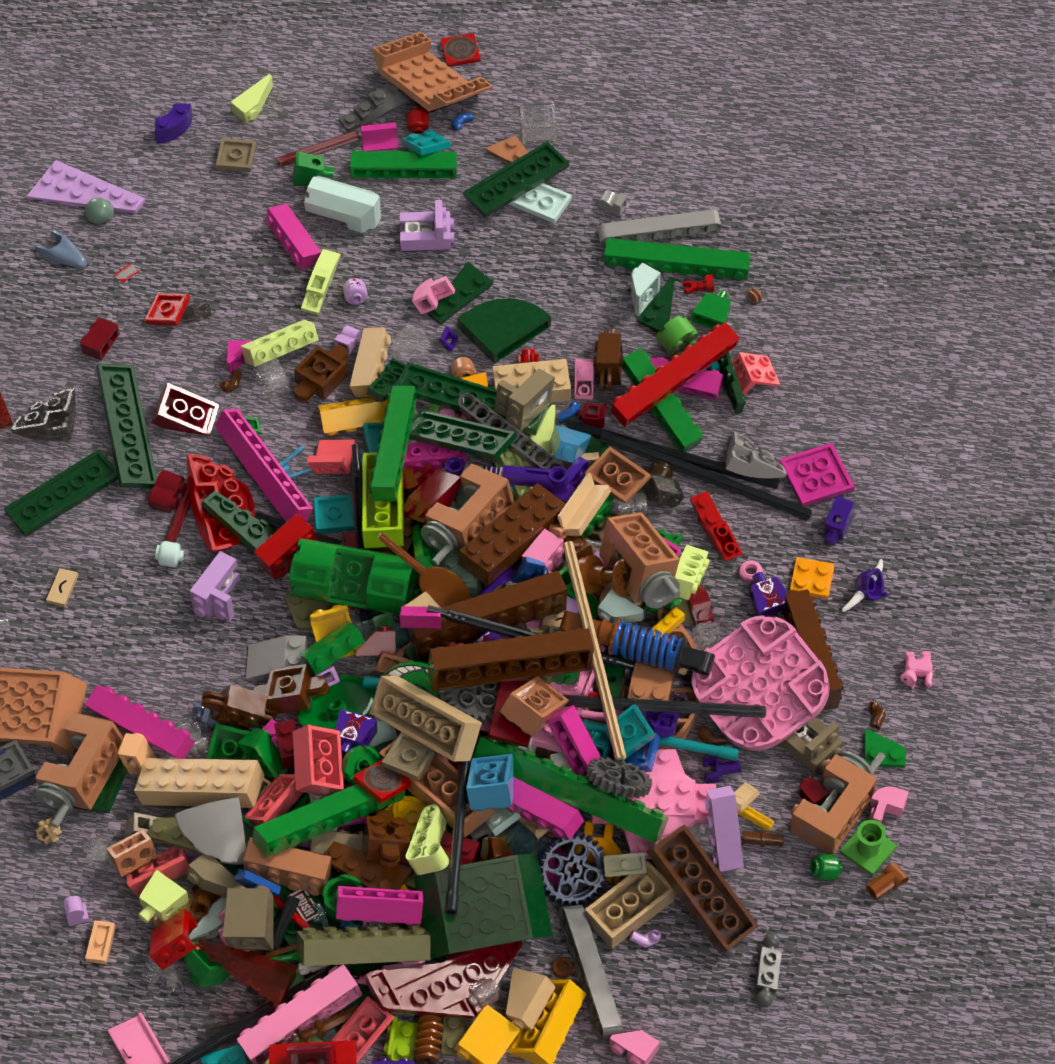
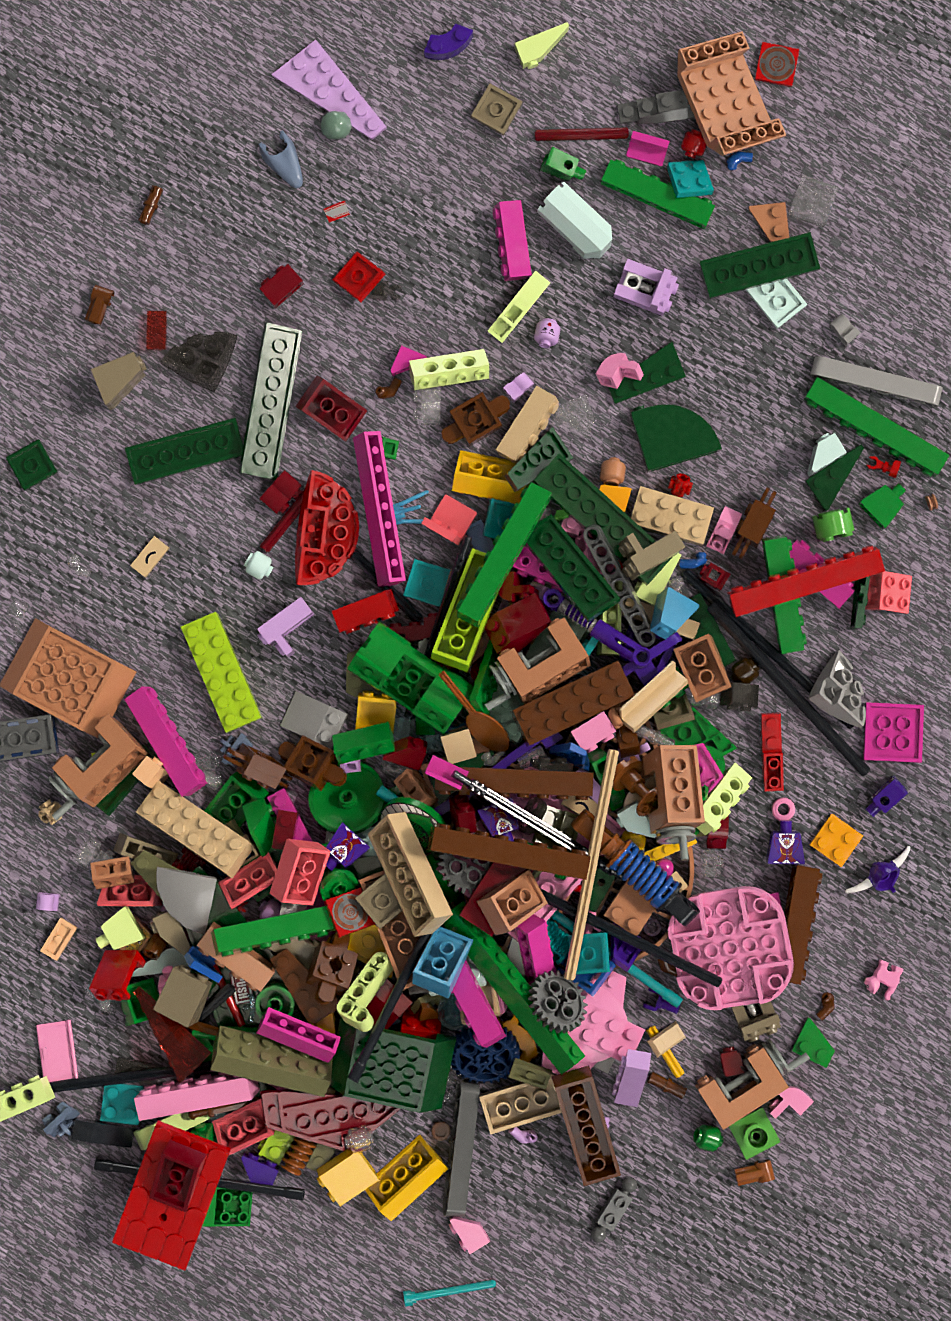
camera: 25 degrees right, 30 degrees up
dark green wing [201,491,279,552] -> none
dark purple slope [439,326,459,351] -> none
tan slope [506,968,556,1030] -> none
none -> lime brick [181,612,263,733]

